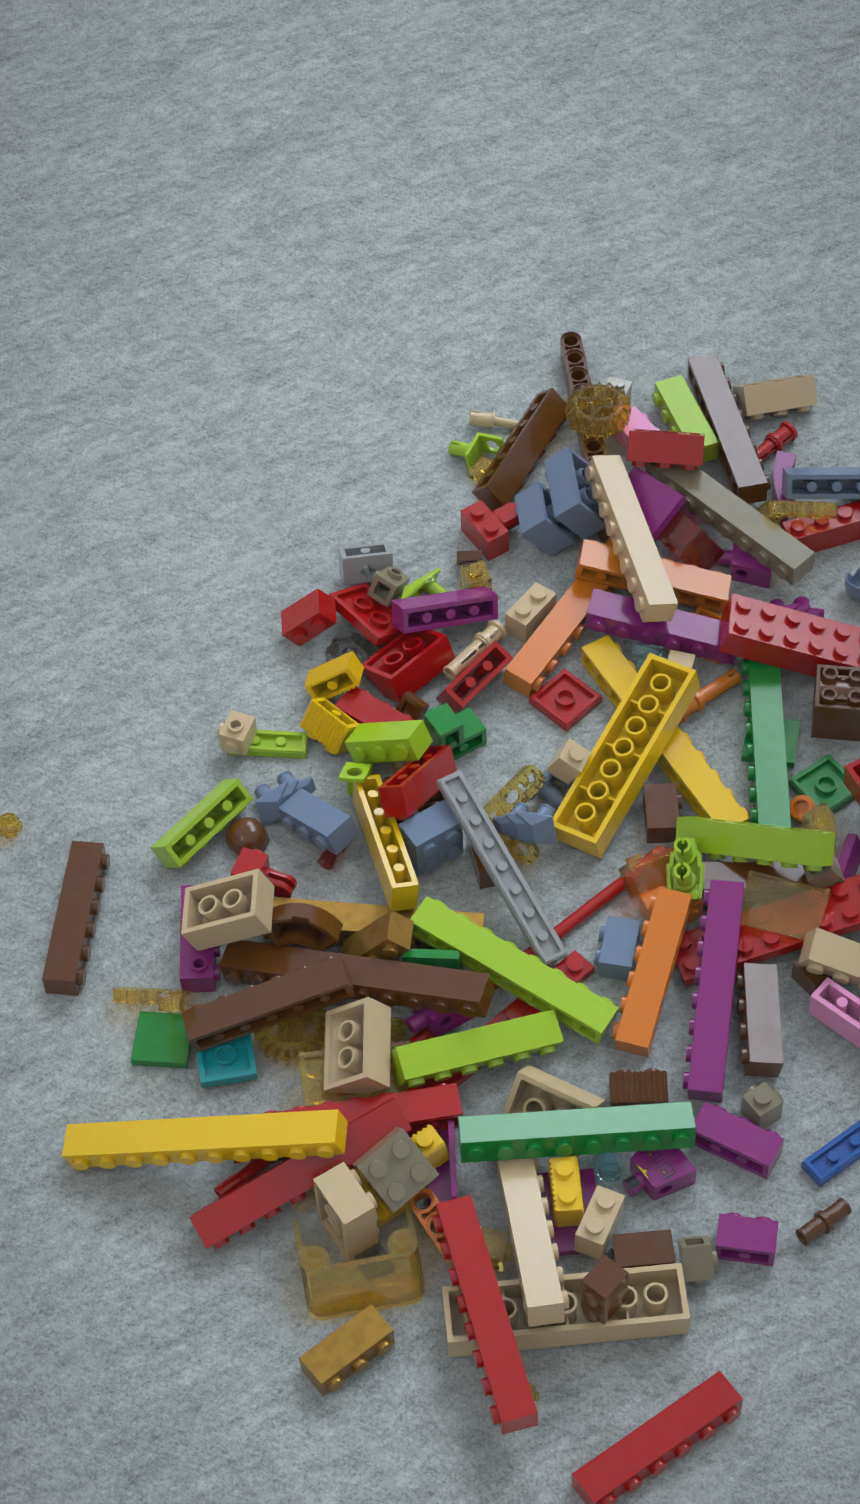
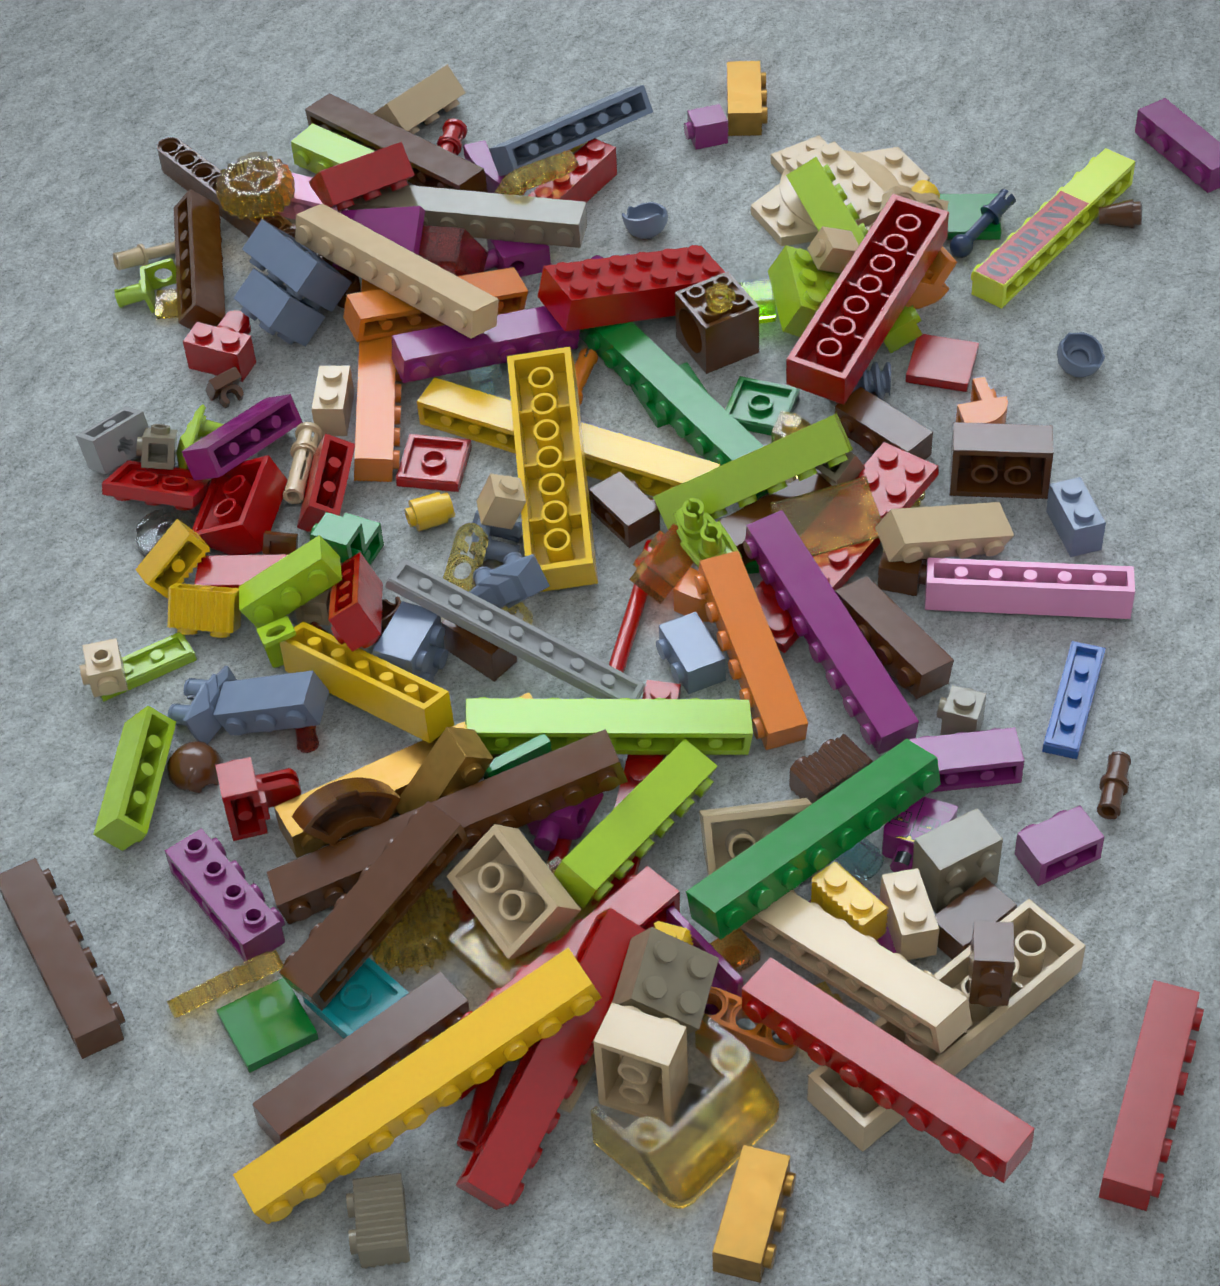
camera: 35 degrees left, 5 degrees down
tan brick [181,869,274,951] -> none
red brick [281,588,337,646] -> none
clear yellow brick [460,560,492,590] -> none
dark tan brick [678,1235,718,1285] -> none
orange tile [790,795,817,823] -> none
none -> brick [252,972,470,1145]
none -> dark tan brick [346,1173,410,1269]
none -> yellow brick [404,492,455,532]
none -> clear yellow plate [705,283,736,313]
none -> clear orange plate [709,928,761,973]
none -> dark tan brick [912,808,1003,913]

